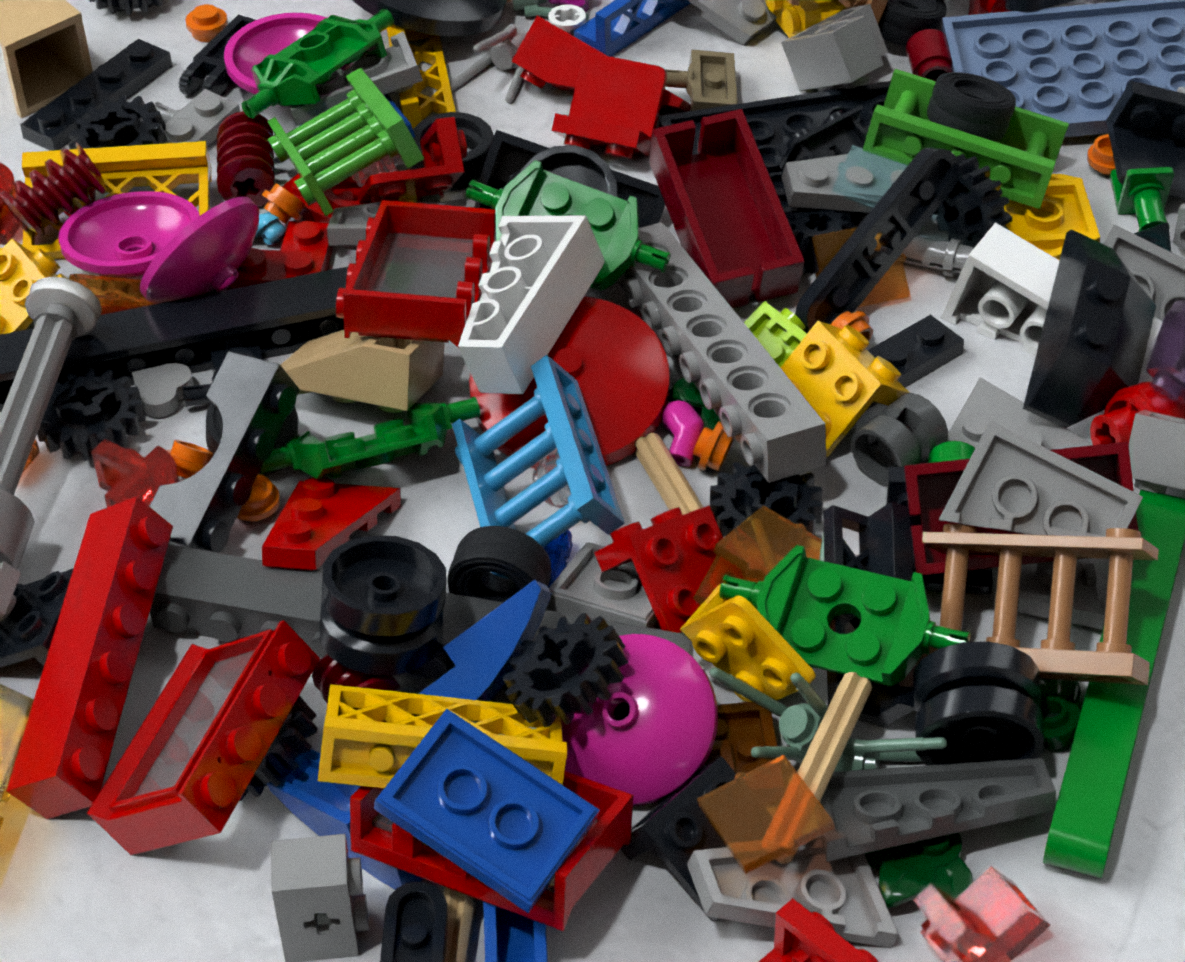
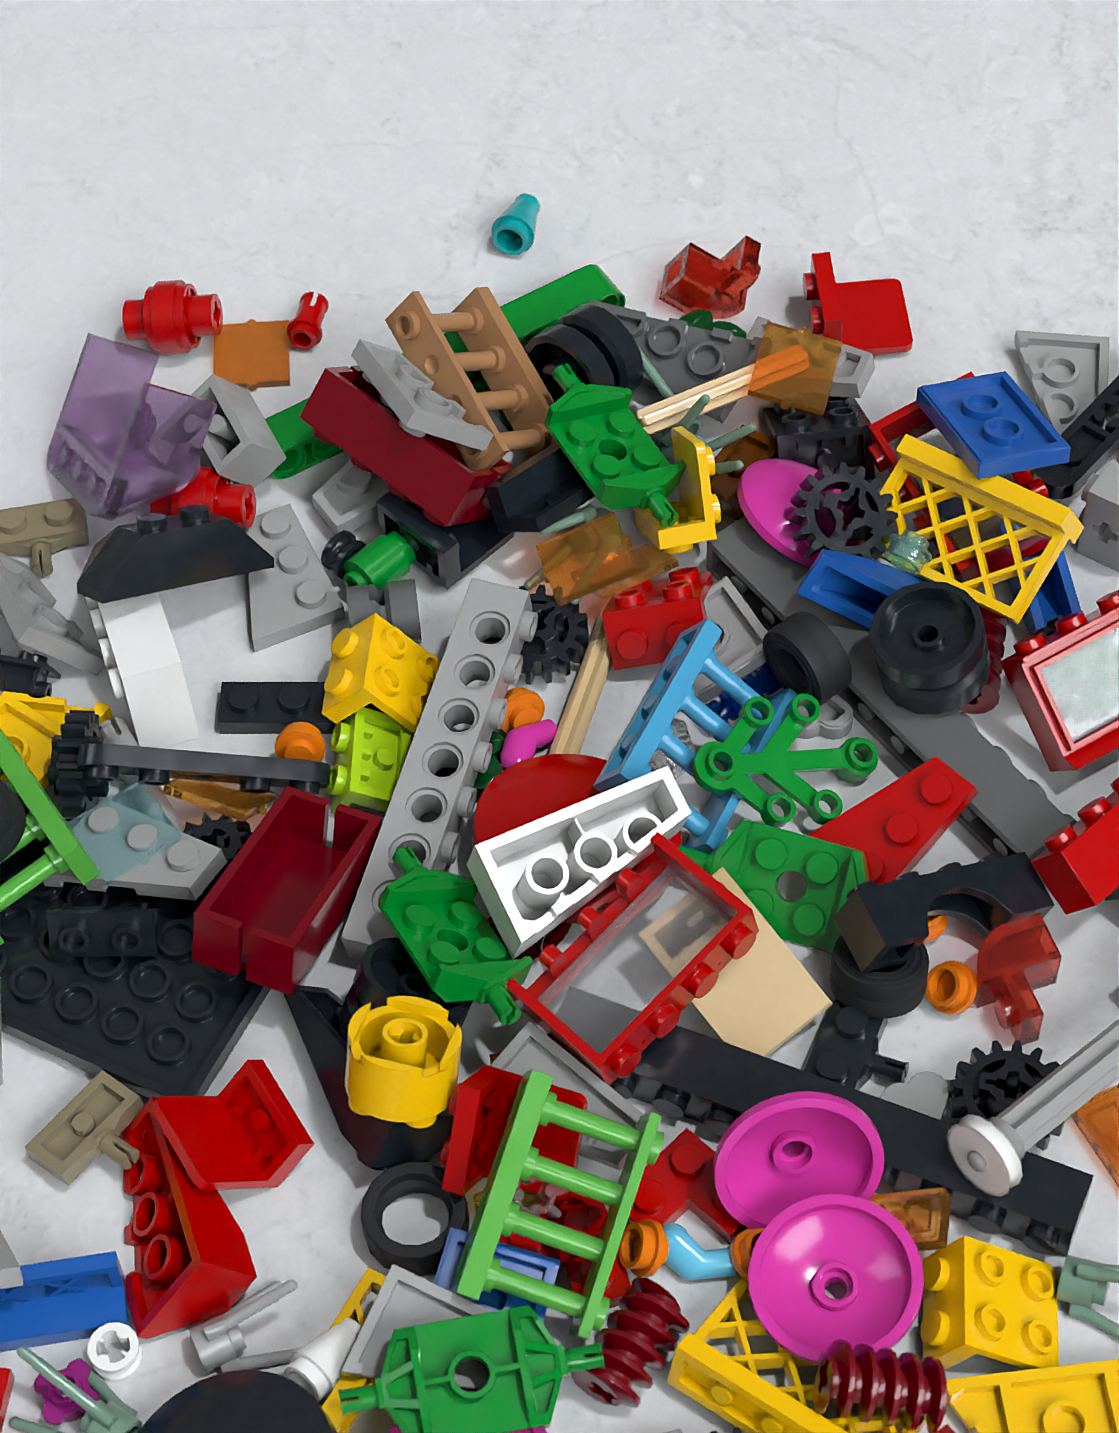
camera: 140 degrees left, 10 degrees up
none -> white cone [284,1318,362,1402]
none -> yellow brick [345,996,462,1128]
none -> green plant [692,693,878,828]
none -> clear light blue plate [884,530,932,574]

